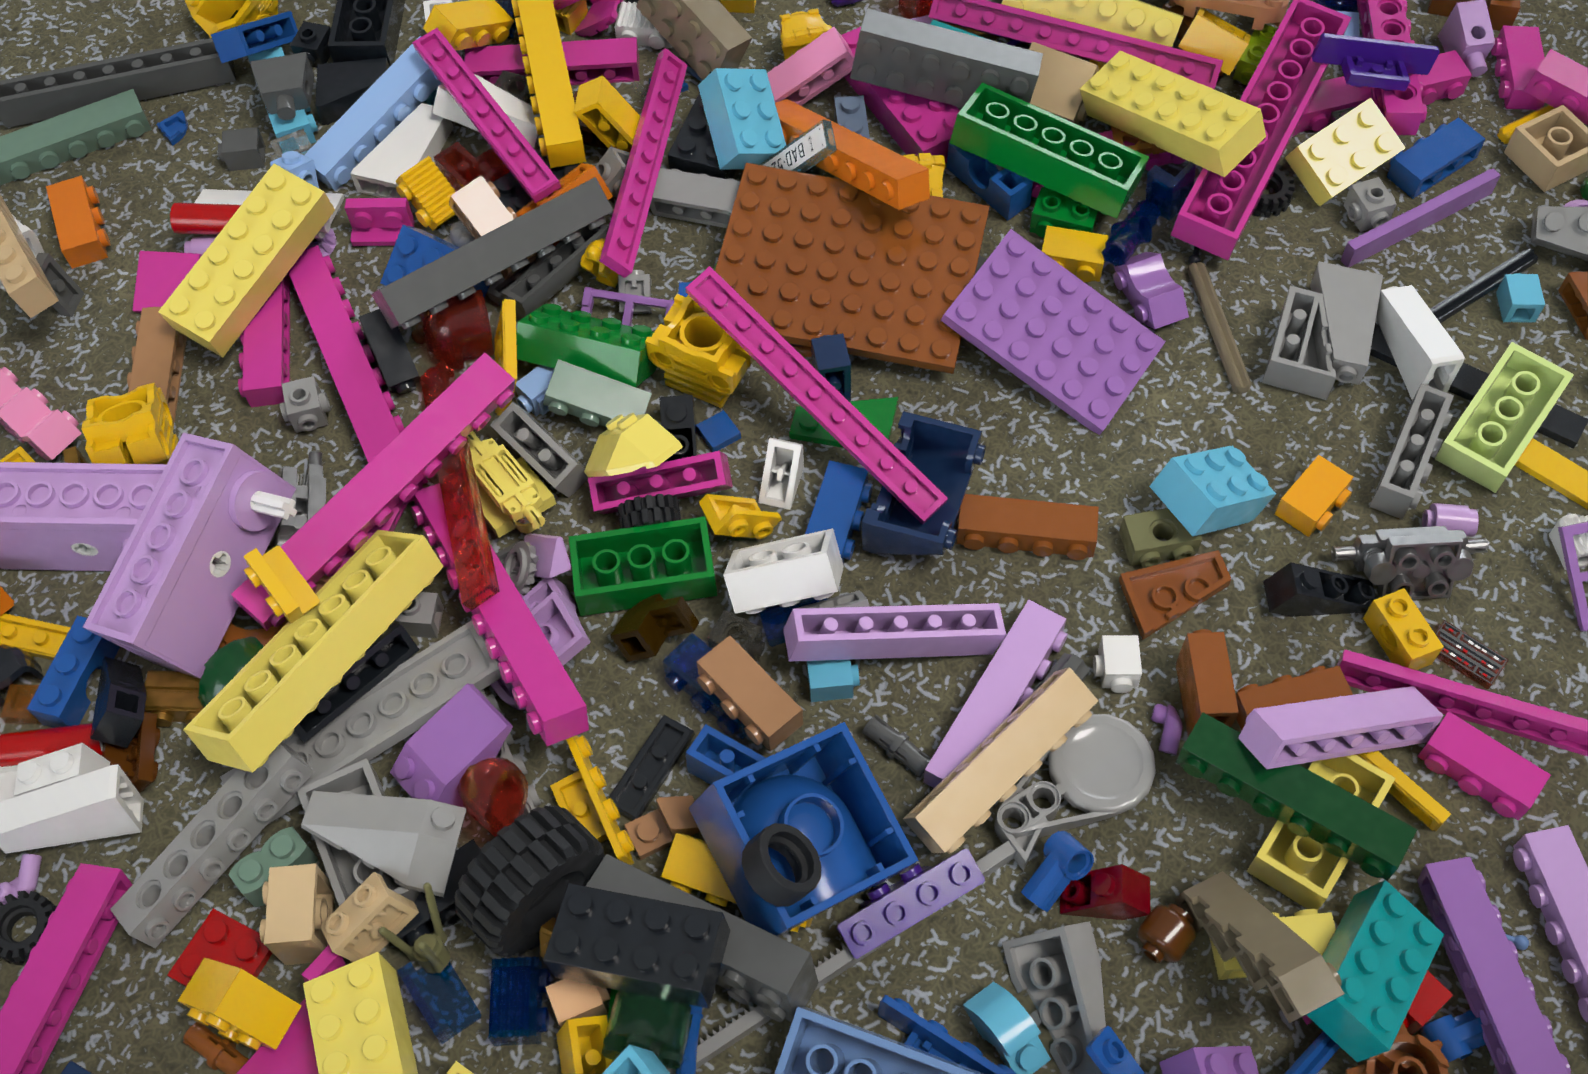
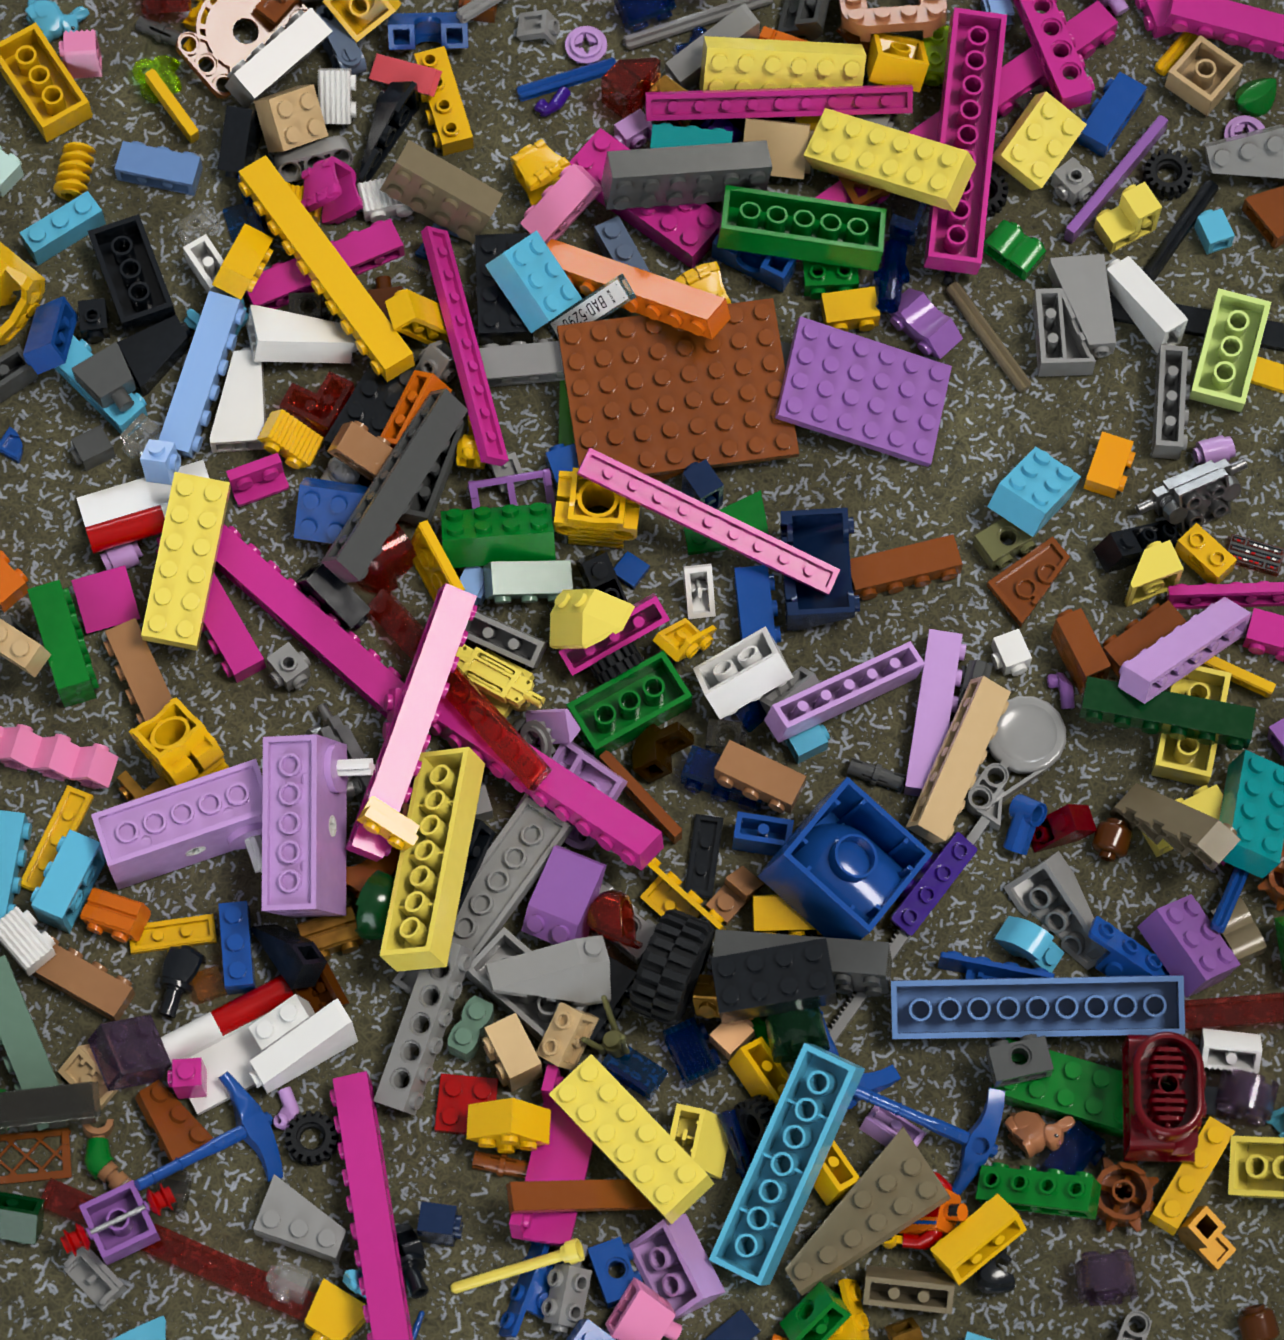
camera: 25 degrees left, 10 degrees up
dark pink tile [412,28,561,203] -> none
black tyre [742,823,821,907] -> none
dark purple bracket [1311,33,1440,91] -> none
none -> green brick [27,580,99,708]
none -> dark orange tile [599,750,682,845]
none -> green brick [983,219,1046,281]
none -> light yellow brick [1093,182,1162,254]
none -> light yellow slope [1124,540,1184,607]
none -> black tyre [1143,149,1193,201]

